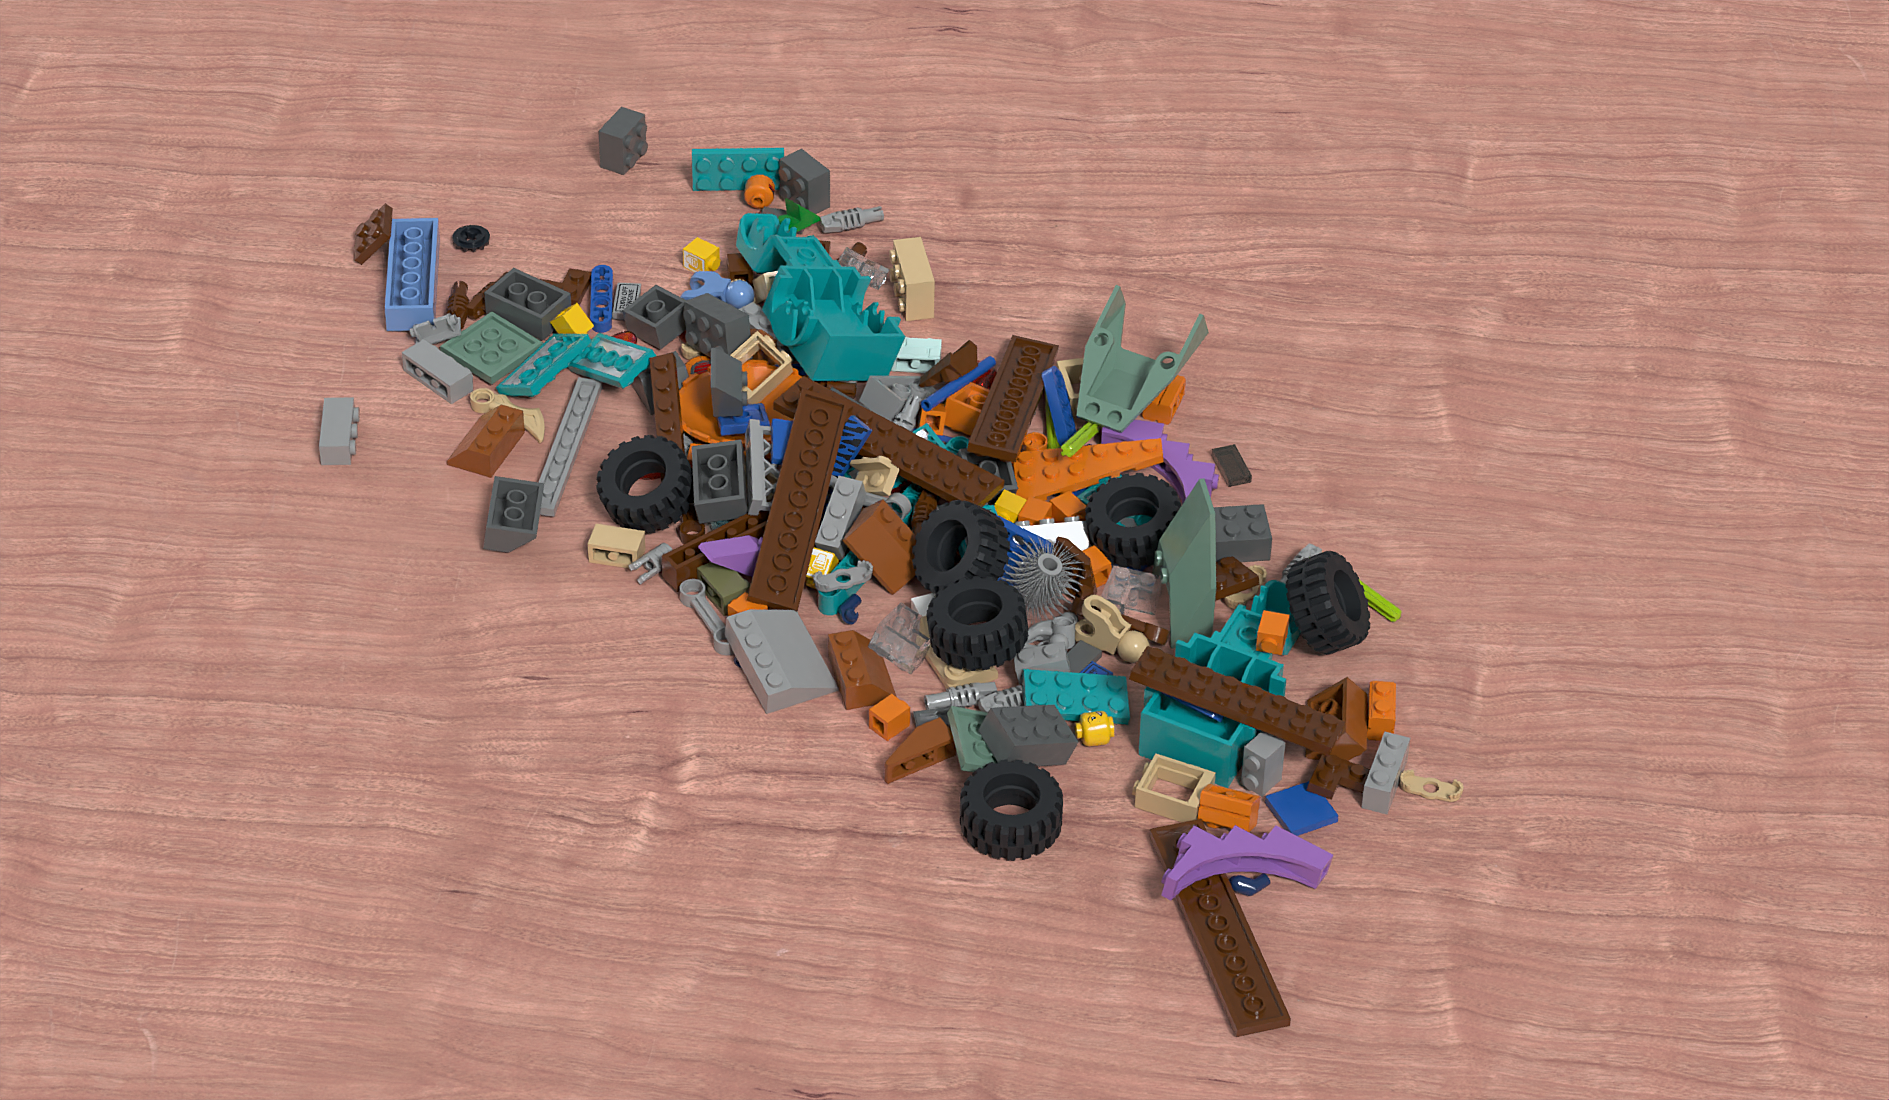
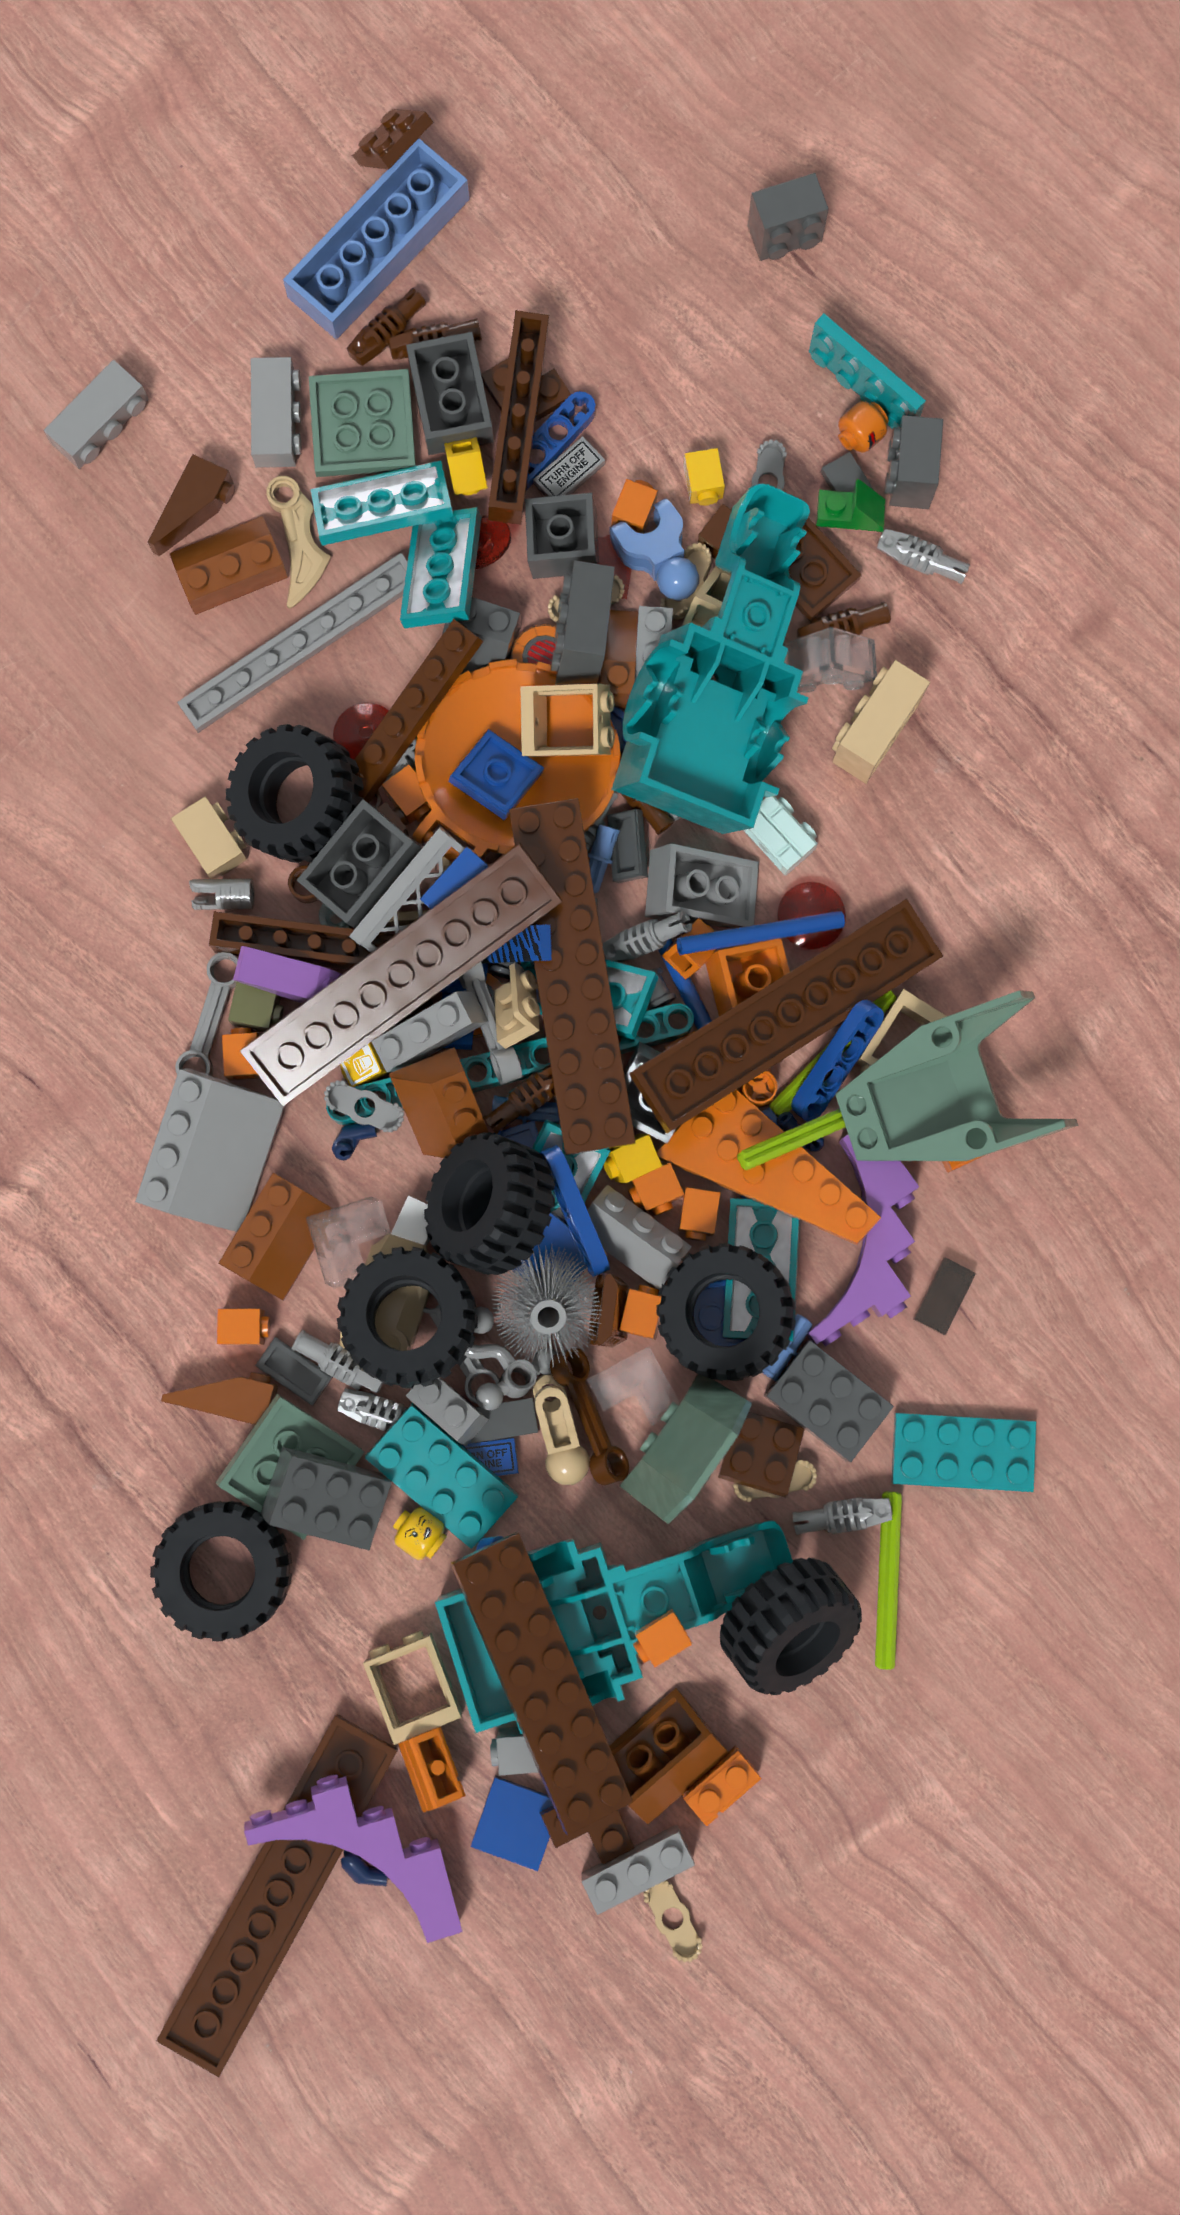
camera: 45 degrees right, 40 degrees up
light grey hinge [410,313,461,344] -> none
black gear [452,225,490,252] -> none
dark grey slope [483,476,545,553] -> none
dark grey slope [711,348,748,417] -> none
reddish brown slope [919,340,978,388] -> none
none -> reddish brown slope [148,454,235,557]
none -> reddish brown brick [488,310,549,525]
none -> orange brick [611,479,658,534]
none -> light grey piece [751,439,787,491]
none -> teal piece [891,1413,1036,1492]

